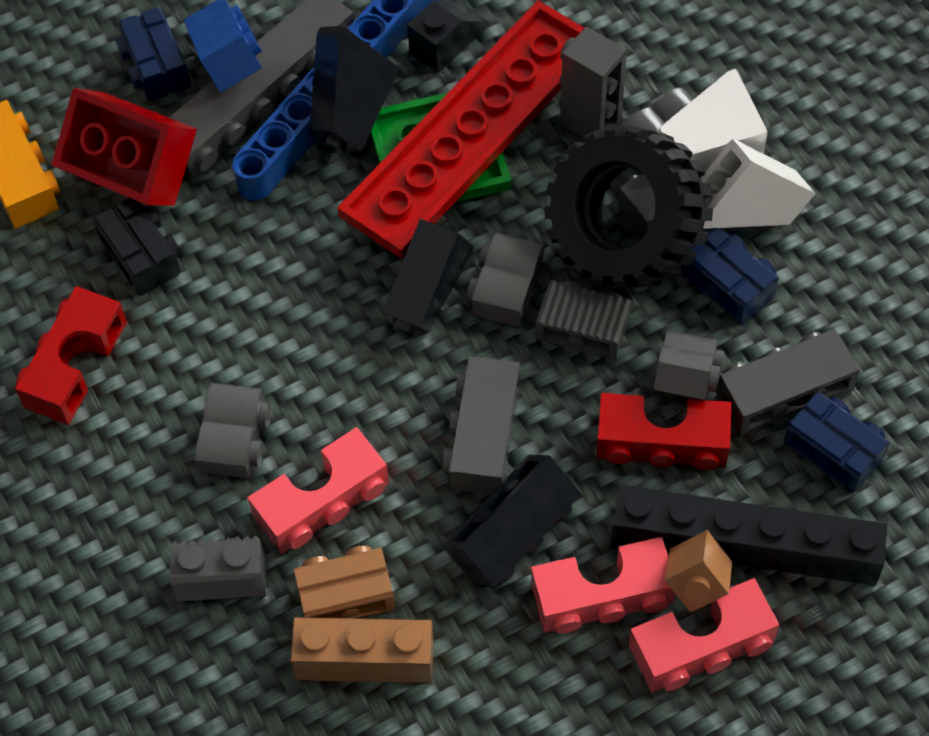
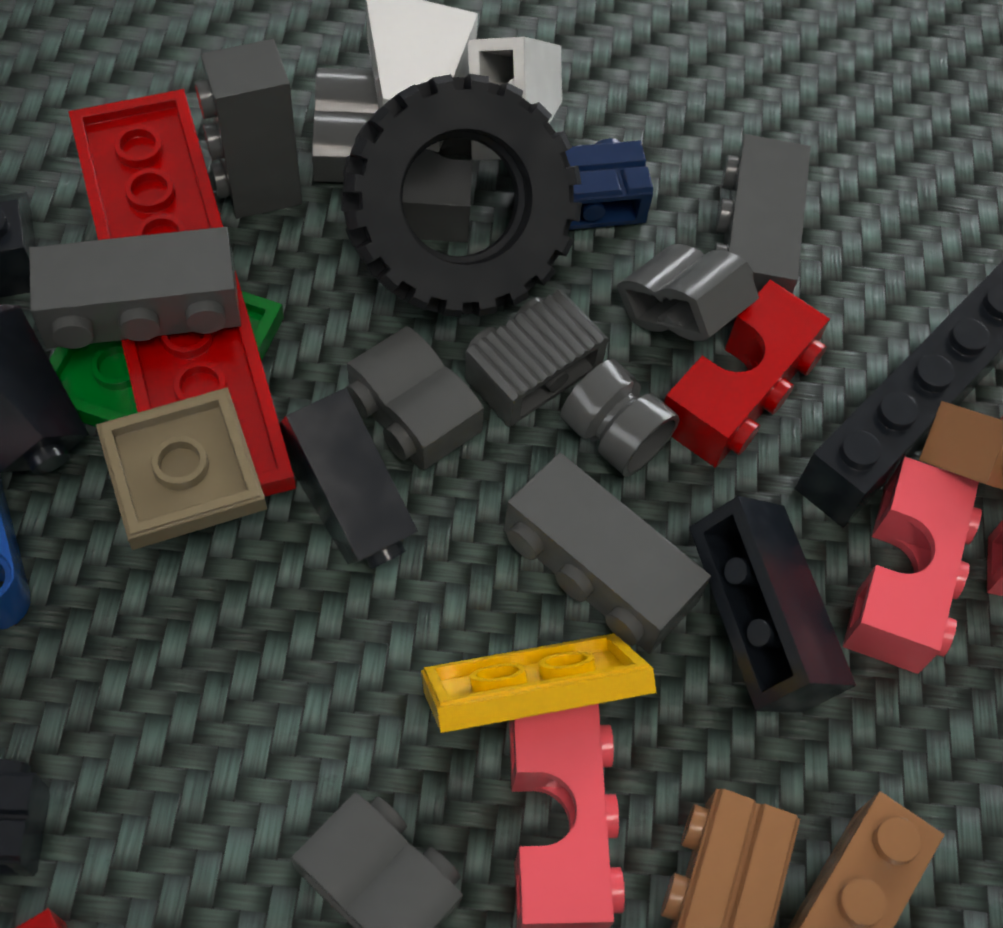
camera: 65 degrees left, 0 degrees up
dark blue brick [784,392,890,493] -> none
none -> dark grey brick [29,227,241,349]
none -> dark tan tile [96,387,267,550]
none -> yellow tile [421,633,657,733]
none -> dark grey wheel [560,359,680,477]

